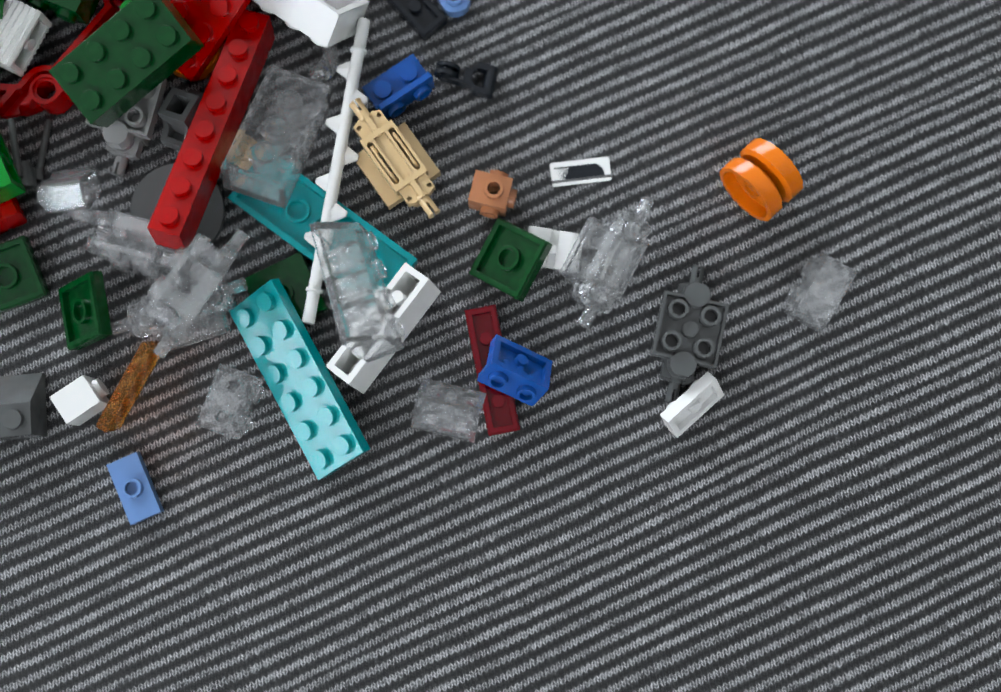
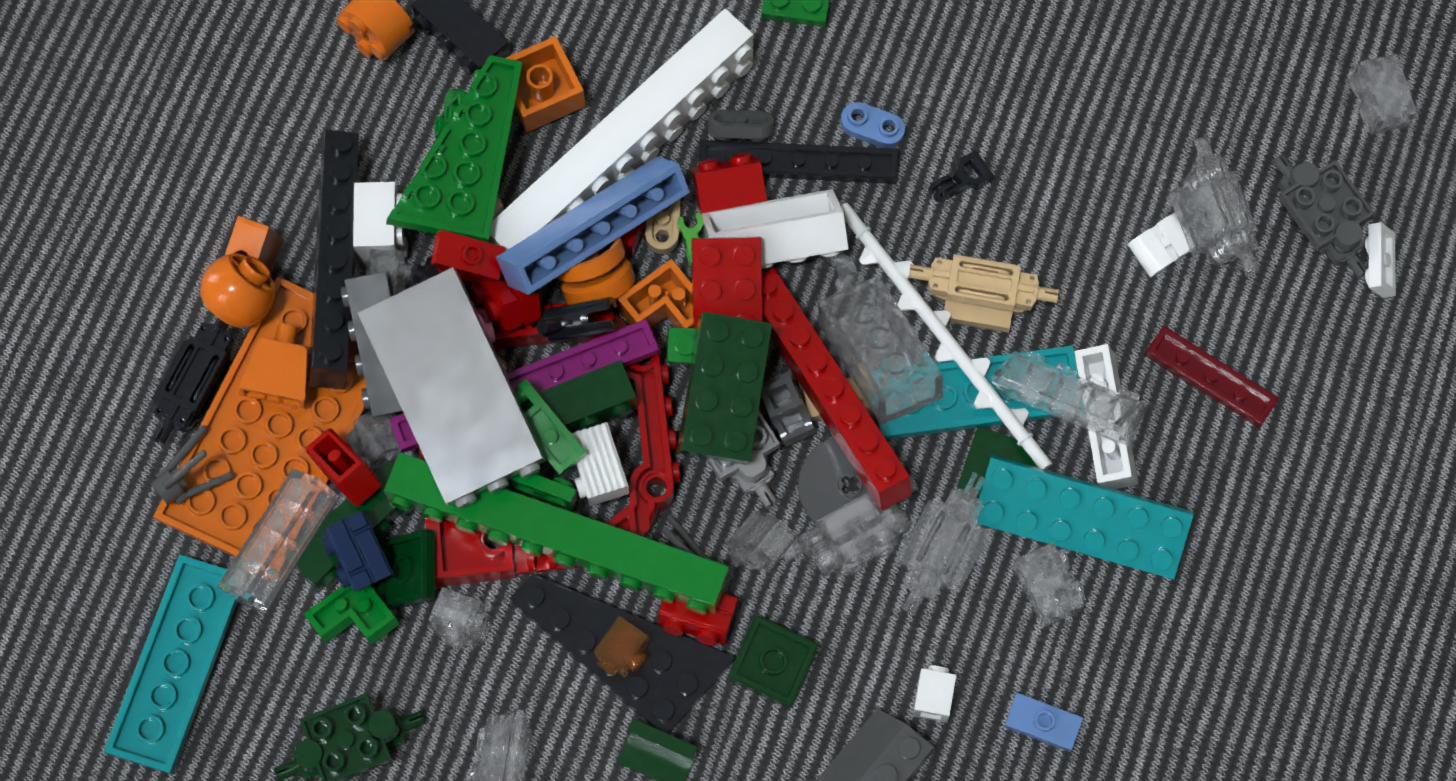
camera: 45 degrees left, 10 degrees down
dark green plate [58,271,112,350] -> none
clear orange tile [96,341,166,433] -> none
clear piece [141,228,250,359] -> none
blue bracket [362,54,435,118] -> none
clear brick [411,378,487,443] -> none
nougat brick [468,170,518,219] -> none
dark green plate [469,217,553,302] -> none
blue bracket [477,334,552,406] -> none
sticker [550,156,612,187] -> none
orange wheel [719,138,803,222] -> none

